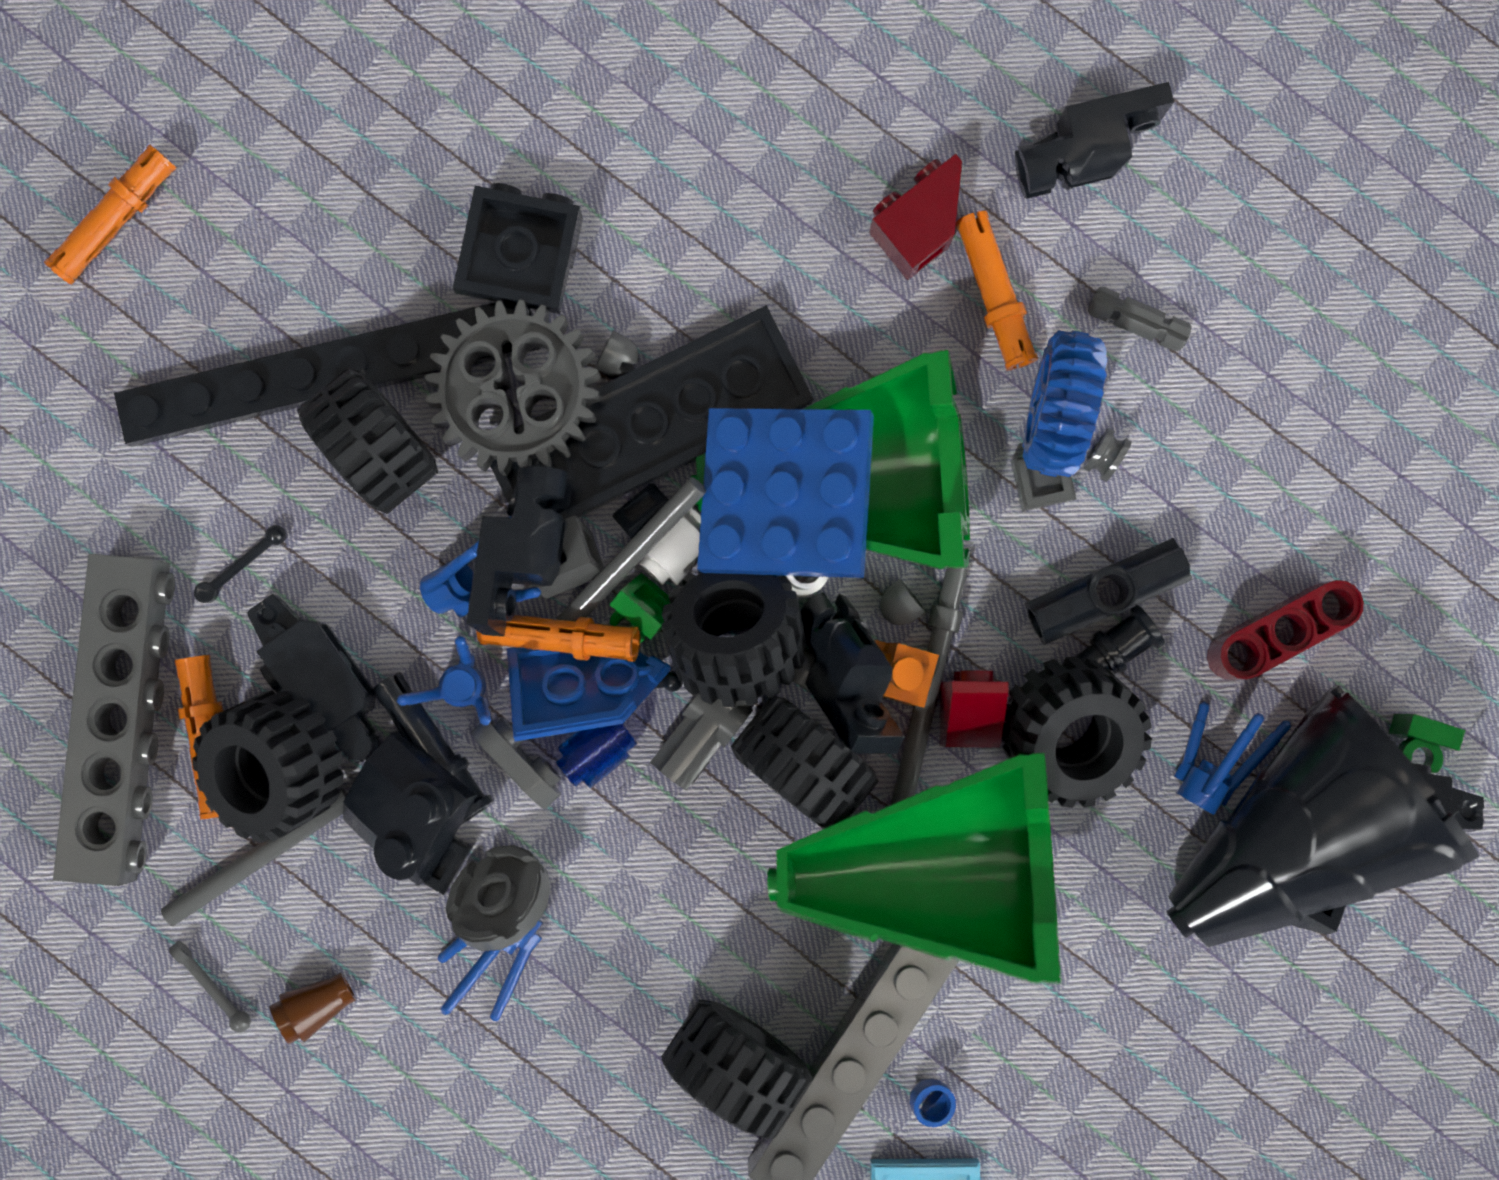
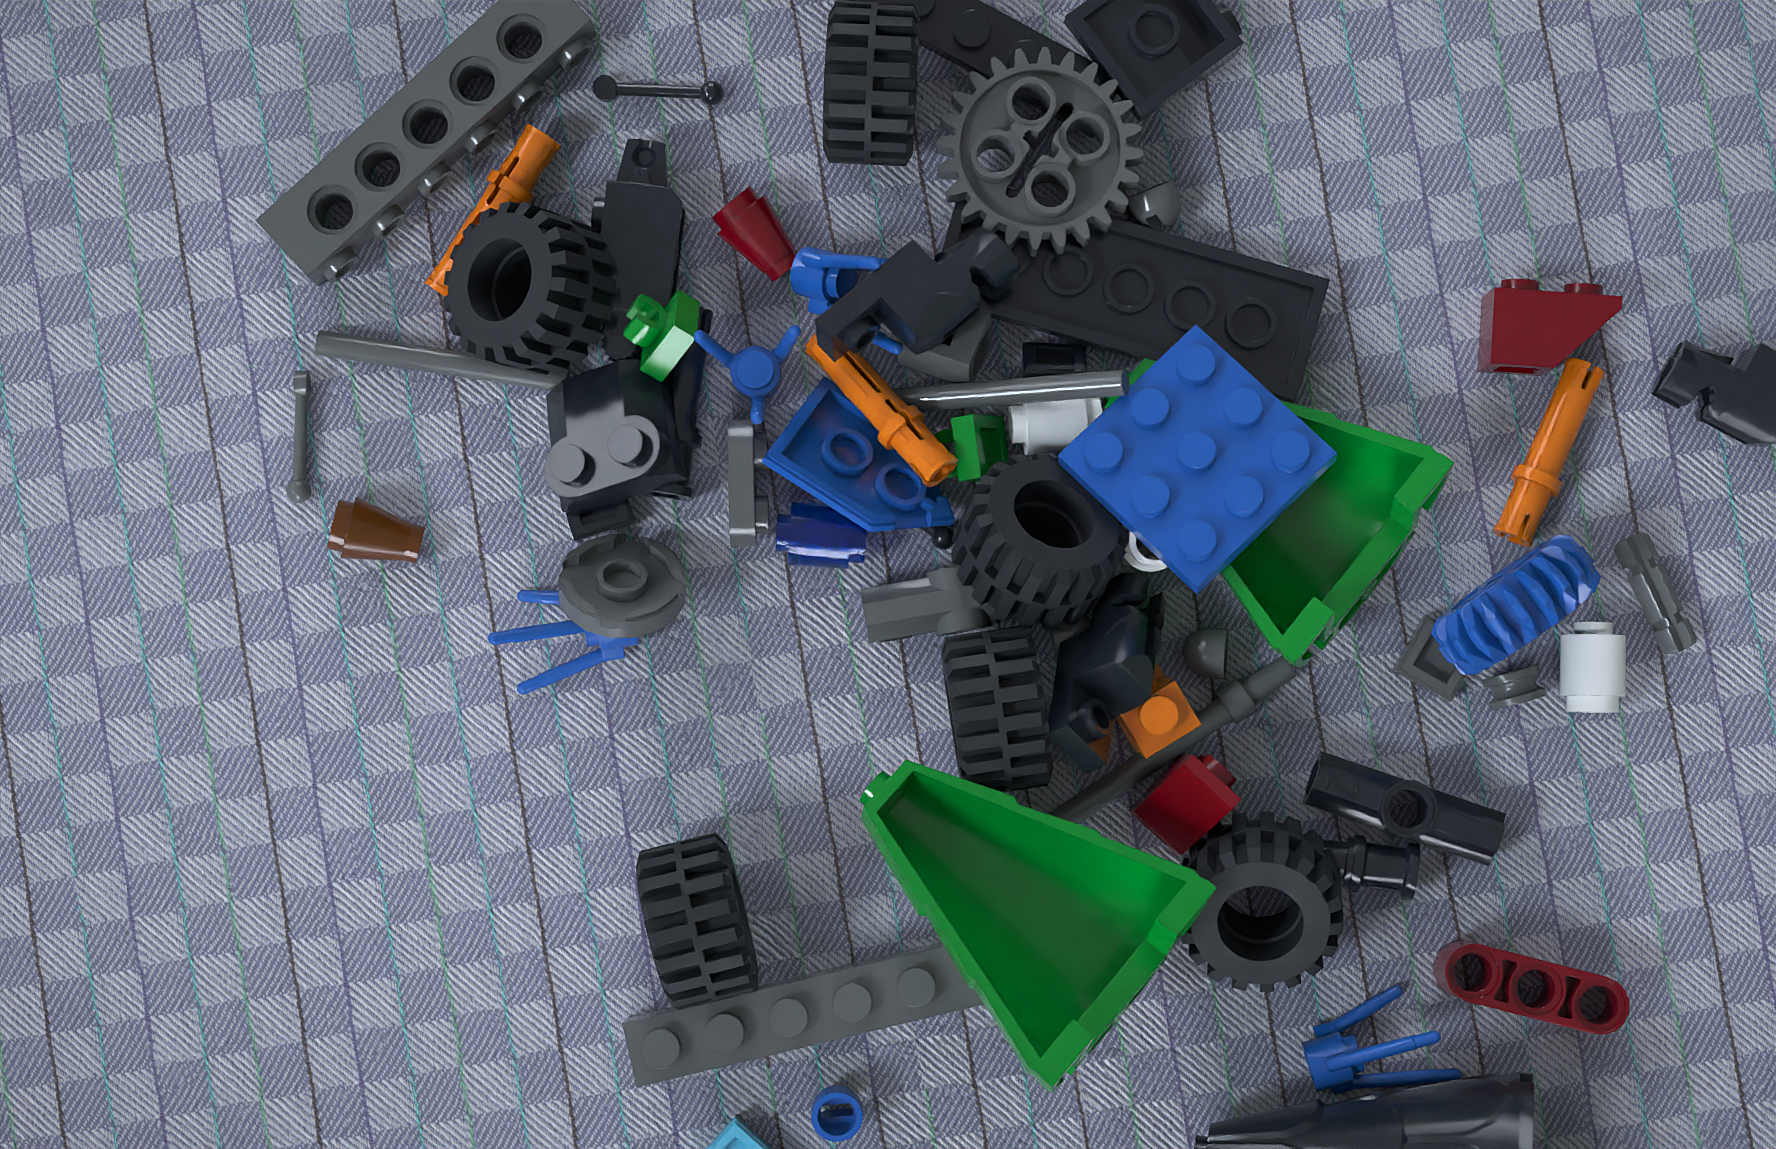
camera: 45 degrees right, 0 degrees up
none -> green tile [623,290,700,382]
none -> dark red cone [711,186,797,282]
none -> white brick [1560,622,1626,713]

